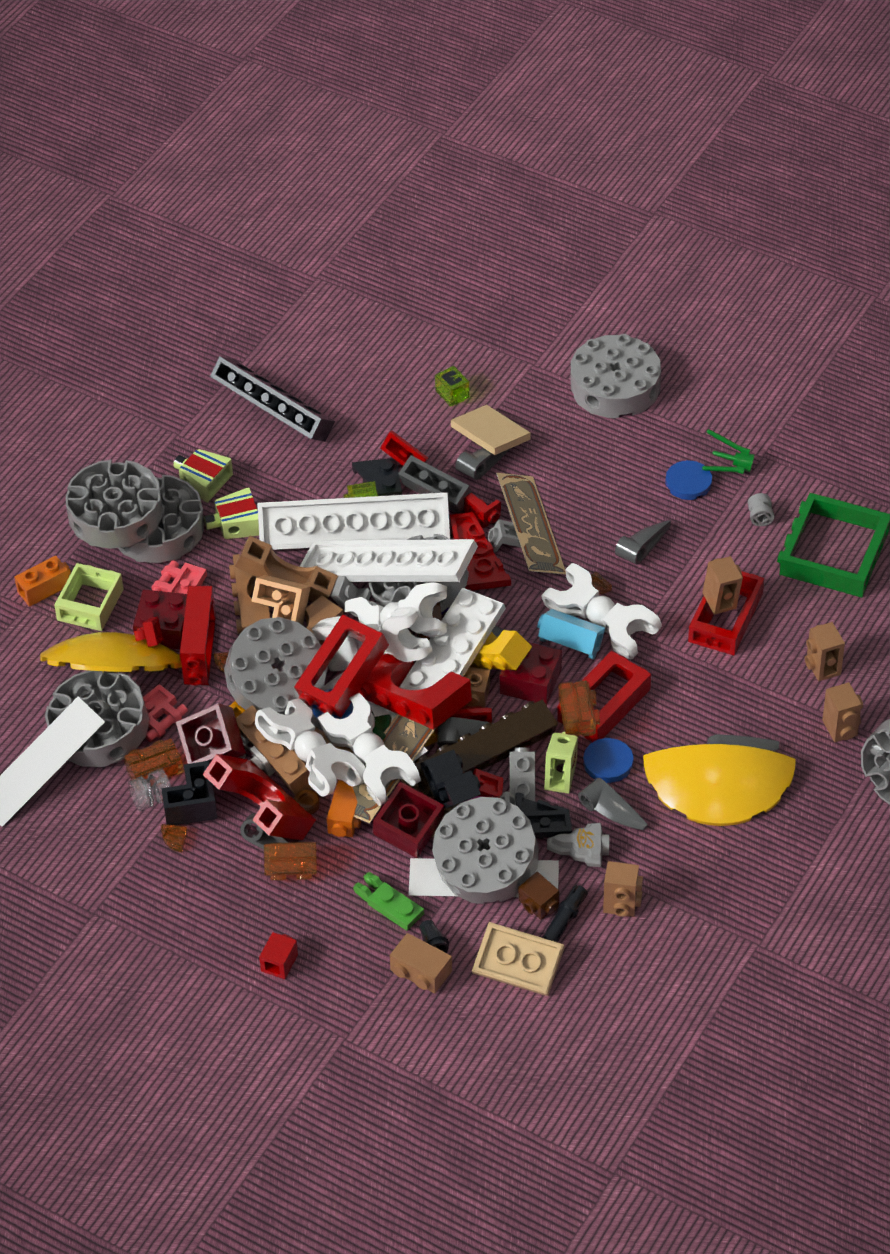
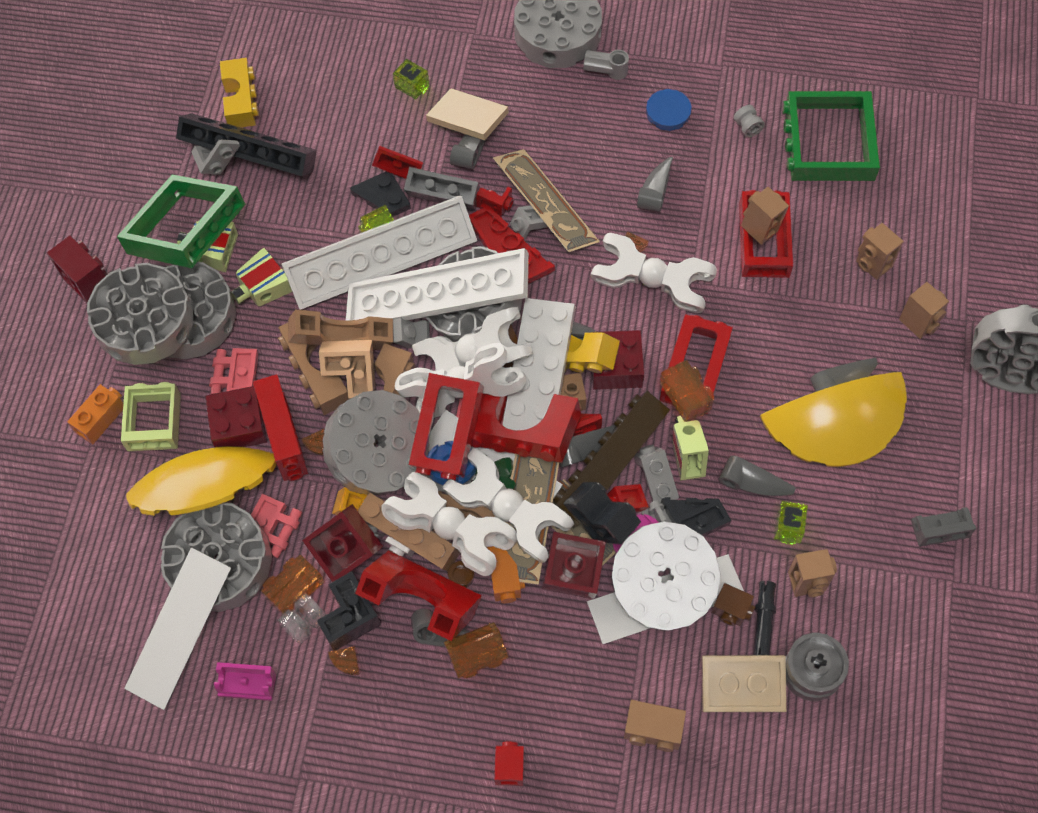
camera: 20 degrees left, 15 degrees up
red tile [134,616,164,647] -> none
bright green hinge [353,872,424,931] -> none
black cone [419,920,449,953] -> none
medium azure brick [537,609,605,660] -> none
light grey rock [547,823,609,867] -> none
blue tile [583,738,634,783] -> none
green plant [702,429,755,474] -> none
none -> dark red brick [47,235,108,303]
none -> green window [117,174,246,269]
none -> light grey bracket [191,140,240,175]
none -> dark pink hinge [214,662,276,701]
none -> yellow arch [220,58,259,128]
none -> light grey piece [583,50,629,80]
none -> clear neon green brick [774,501,808,544]
none -> flat silver wheel [786,632,849,702]
none -> dark grey hinge [911,507,976,547]

